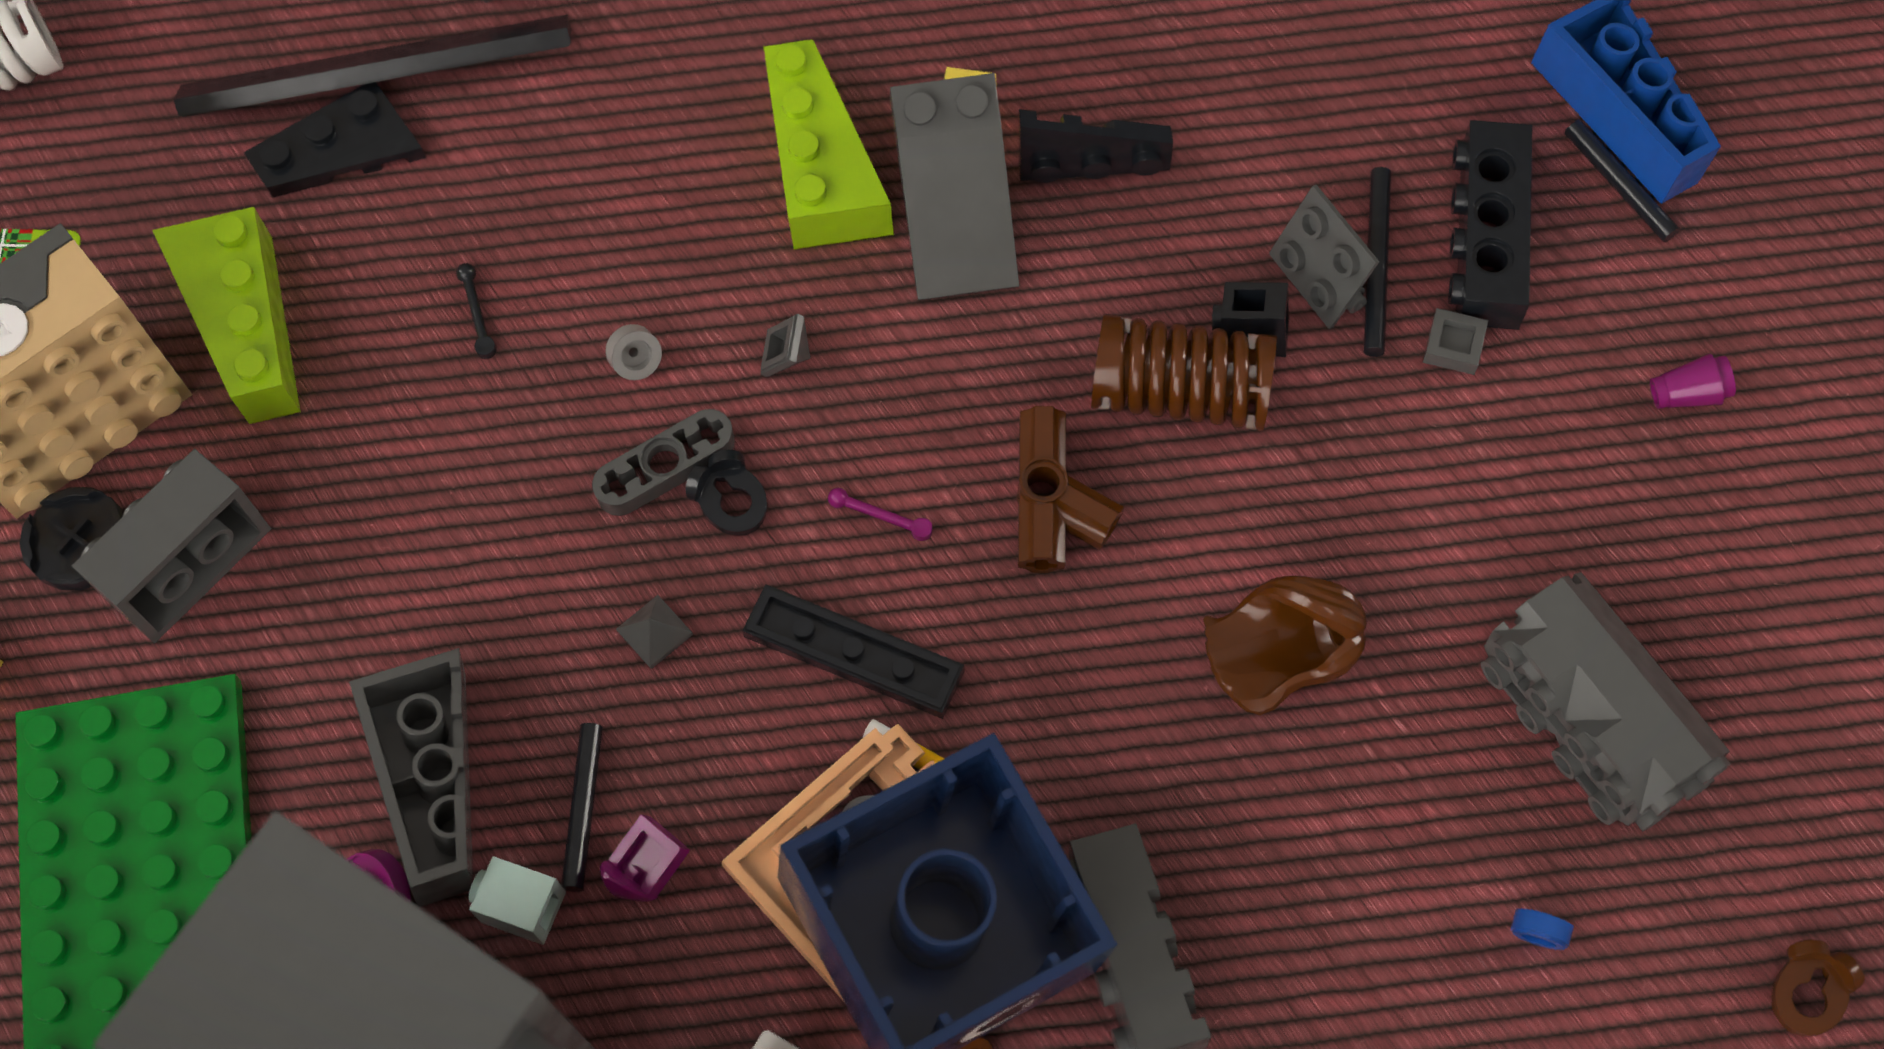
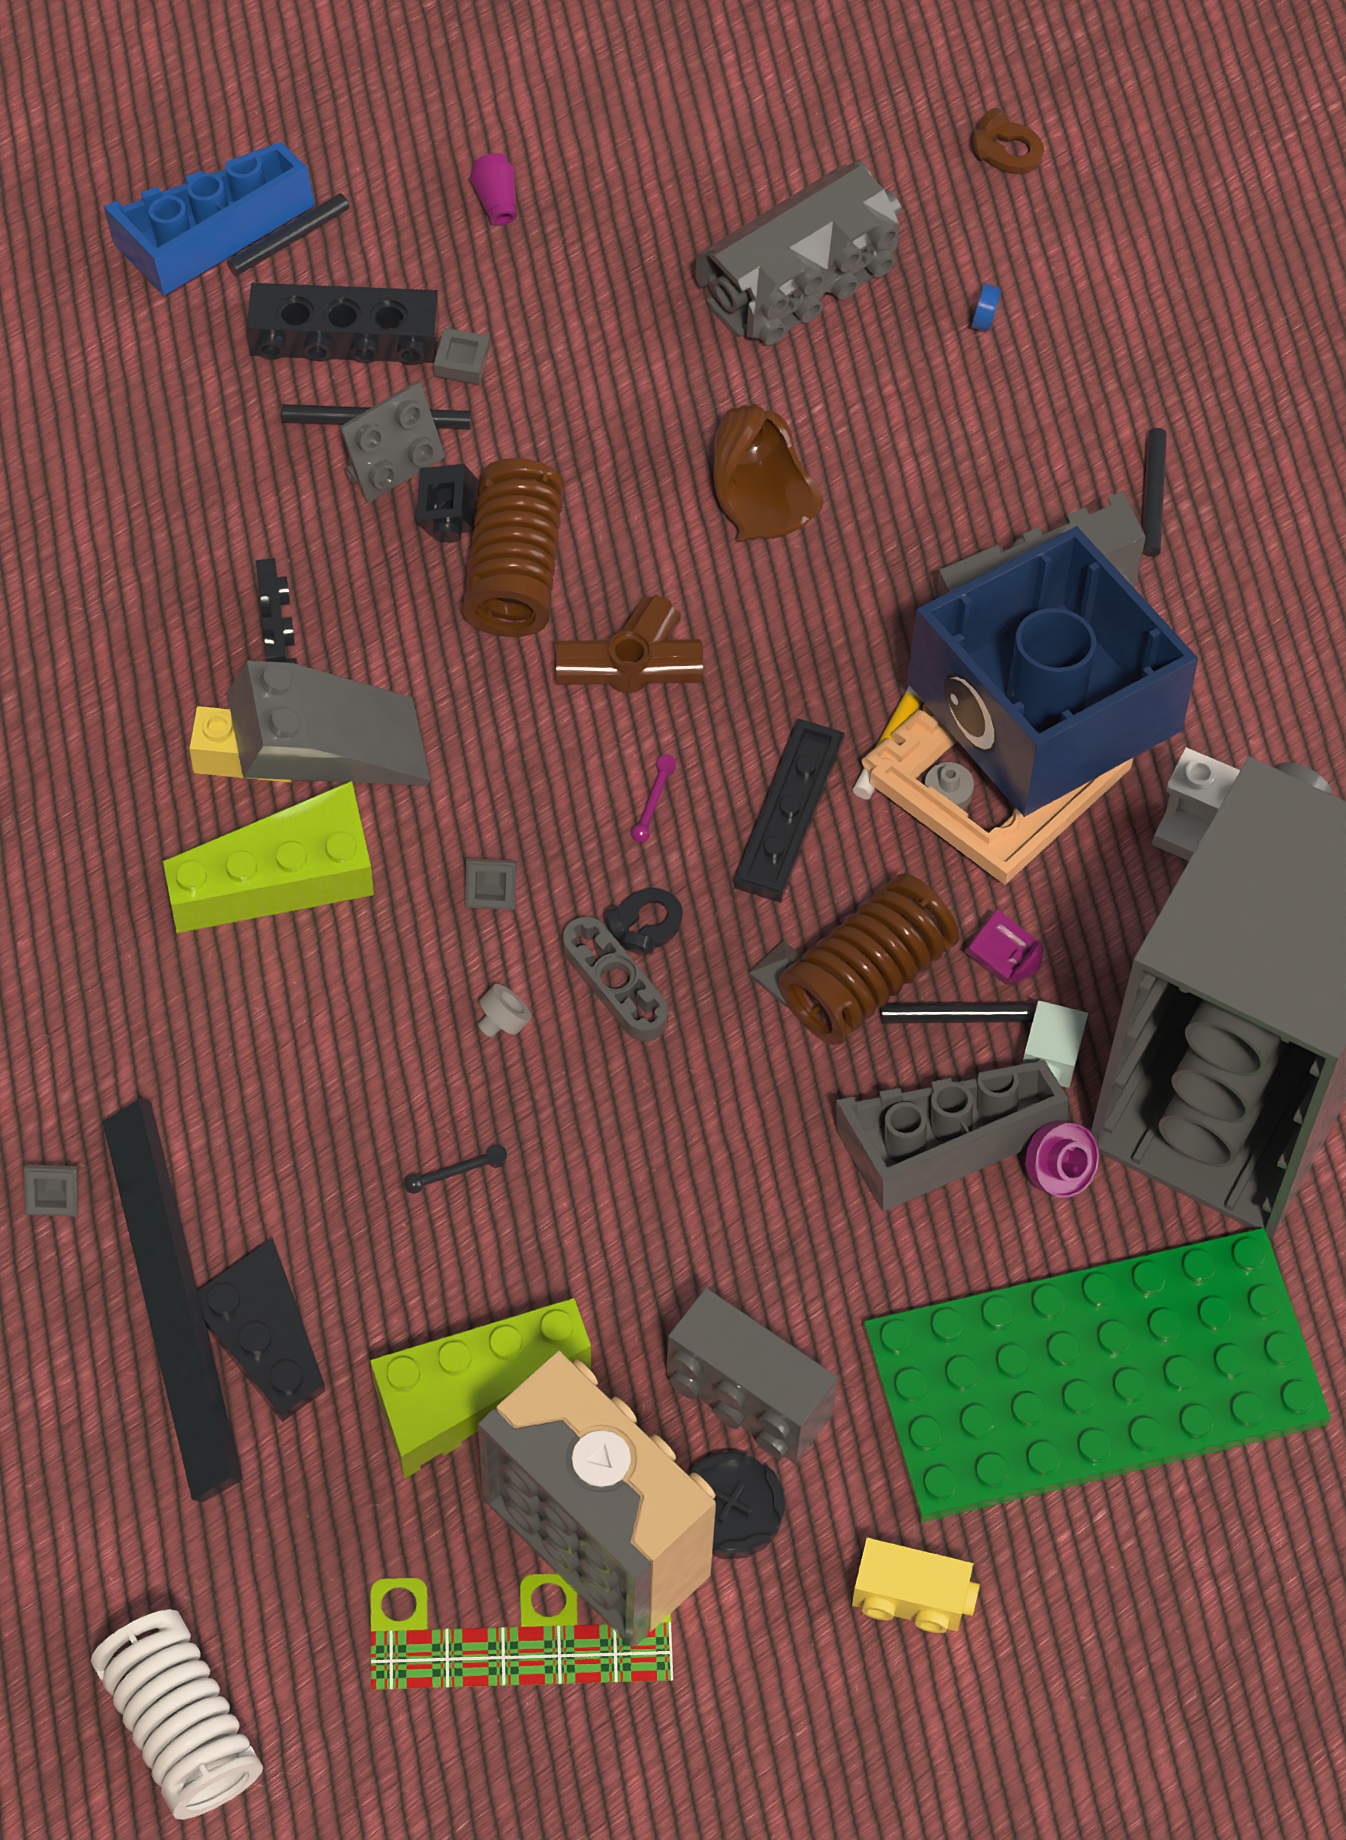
camera: 100 degrees left, 5 degrees down
none -> reddish brown piece [778,873,959,1045]

